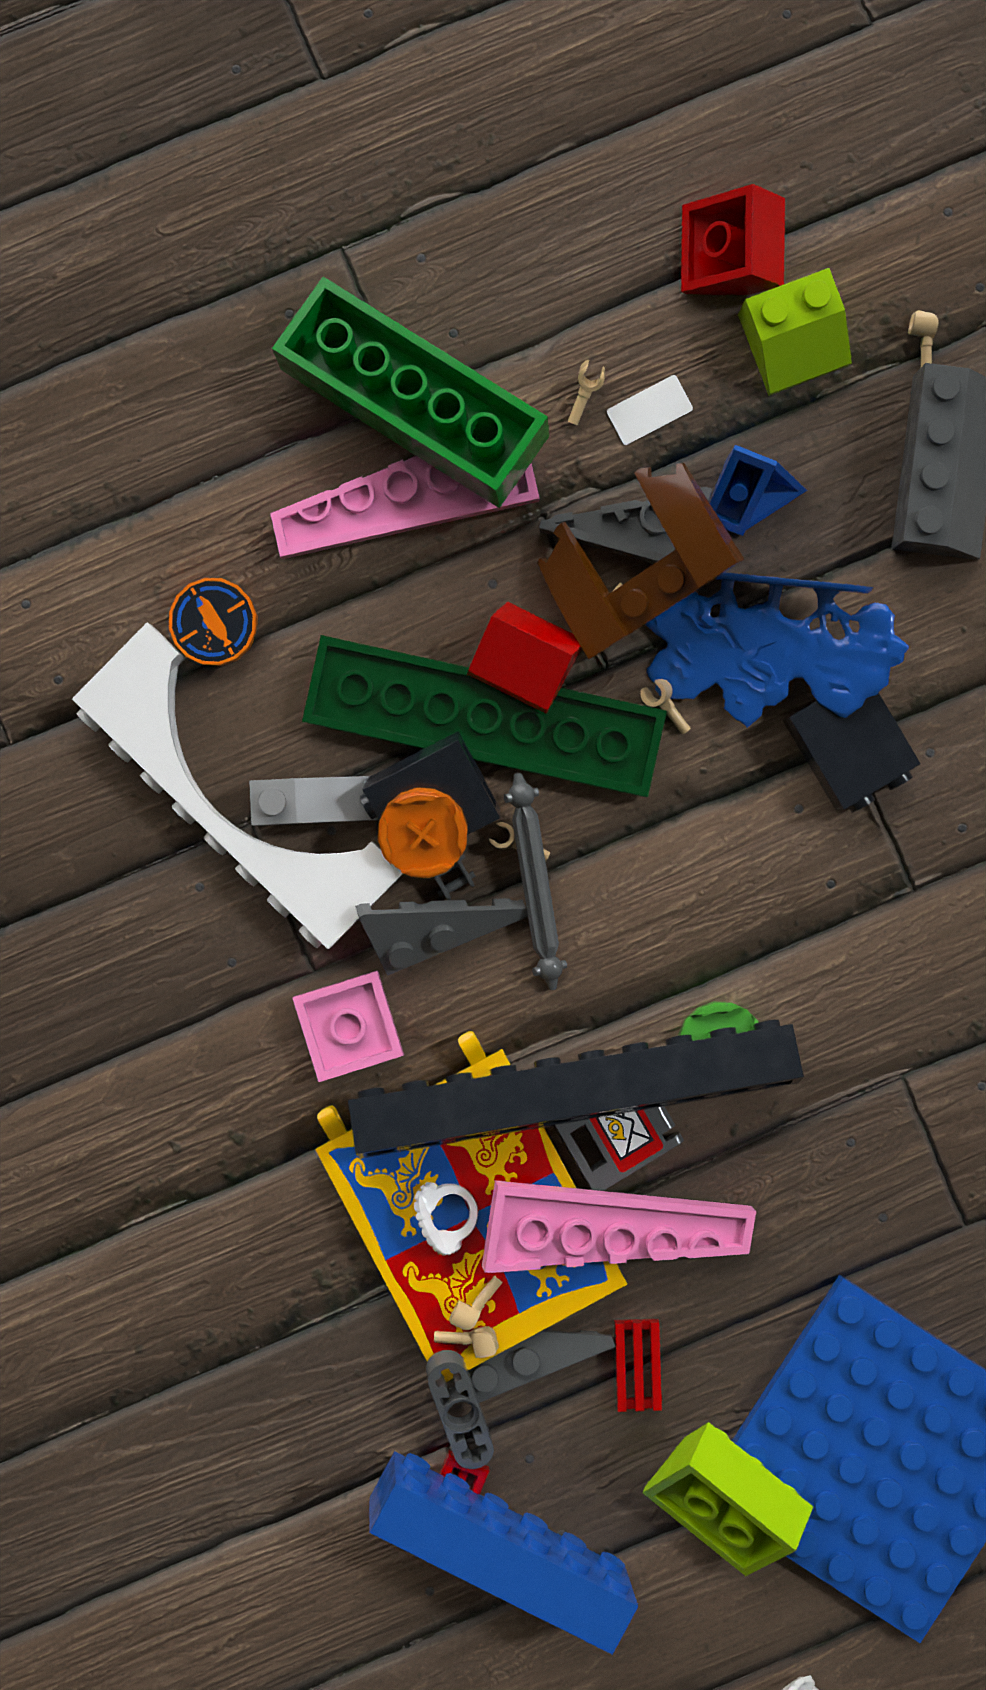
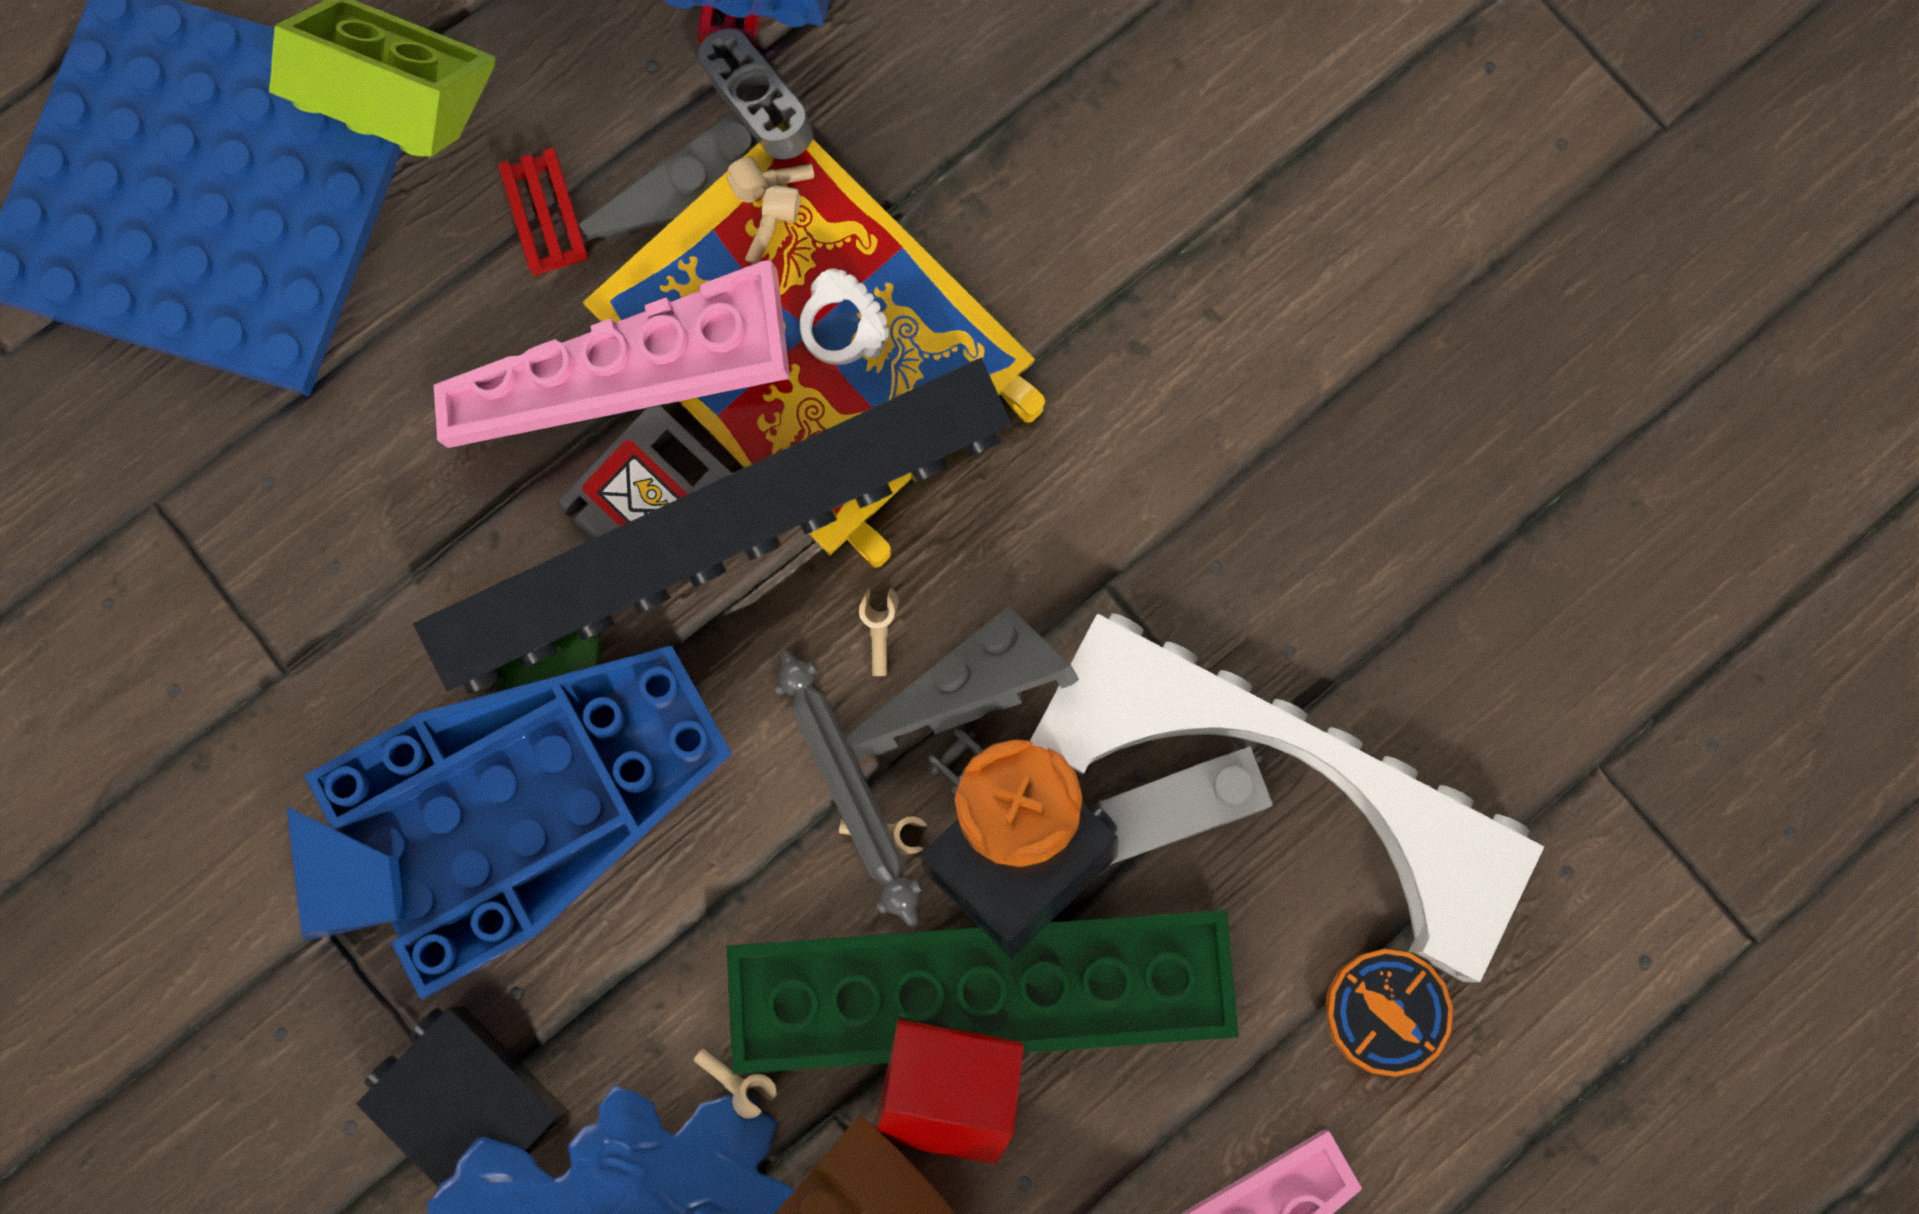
camera: 160 degrees right, 10 degrees down
bright pink plate [292,970,404,1082] -> none
none -> blue slope [287,807,405,940]
none -> blue wedge [304,646,732,1000]
none -> tan hand [859,588,899,676]

